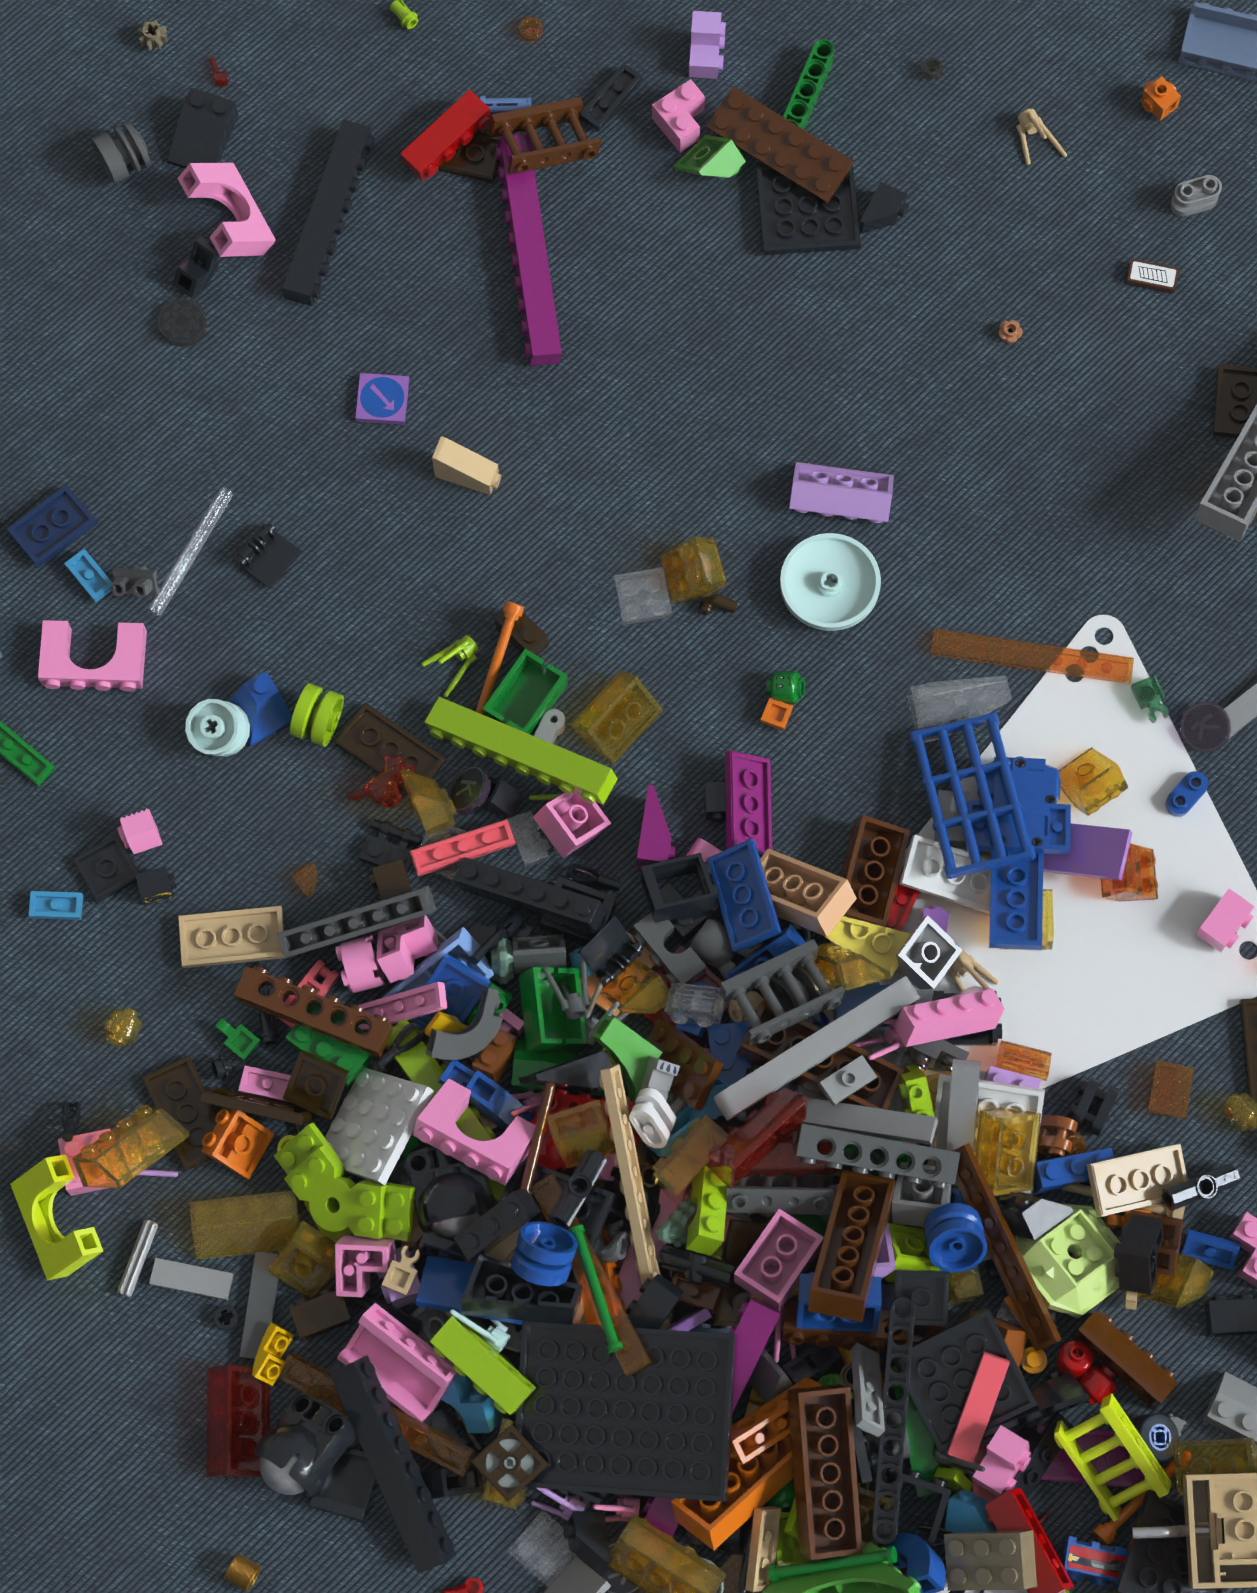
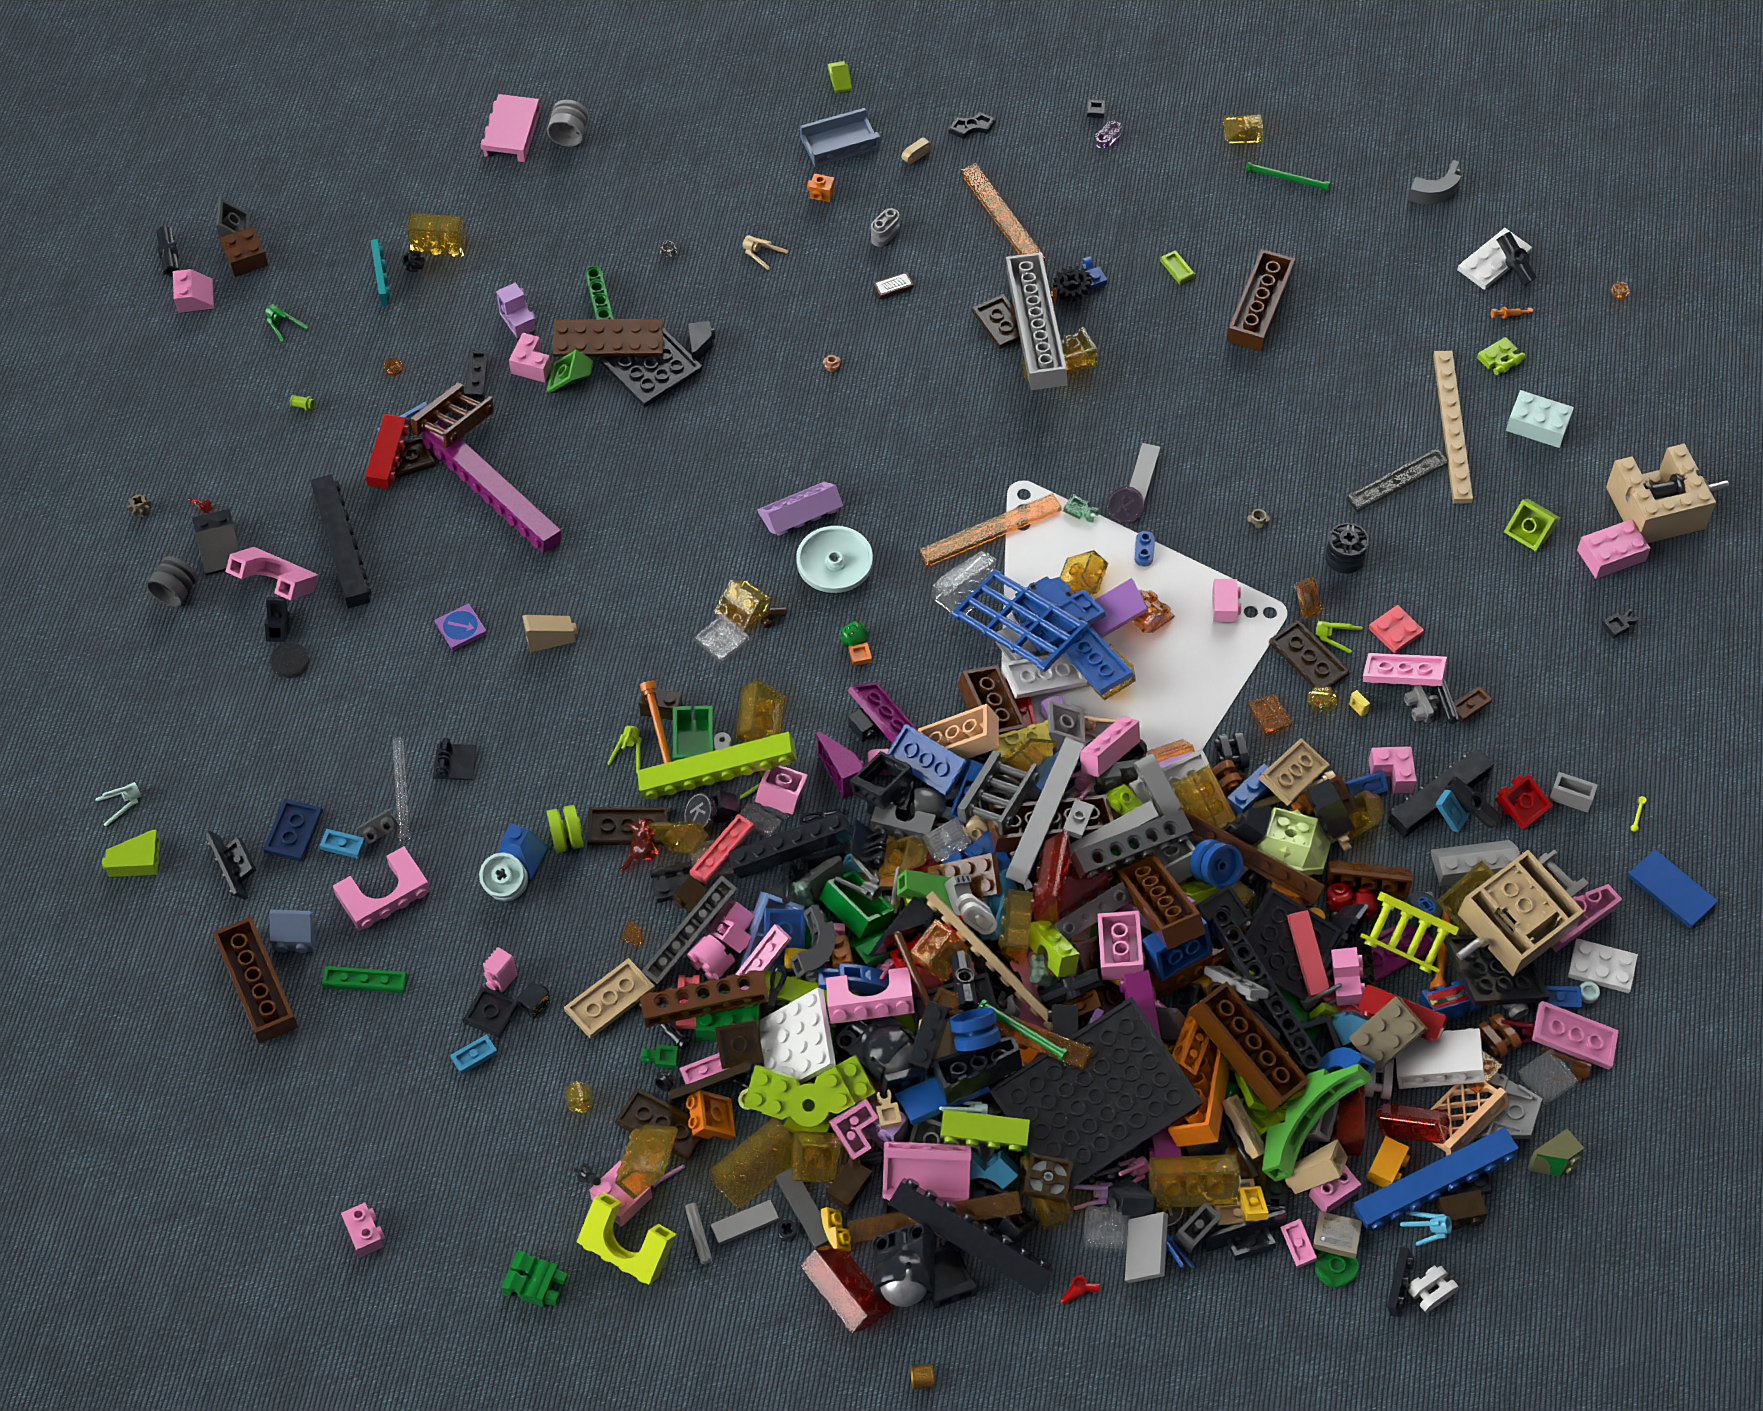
camera: 35 degrees left, 15 degrees down
green bar [768,1546,897,1582] -> none
black piece [1161,1163,1240,1211] -> none

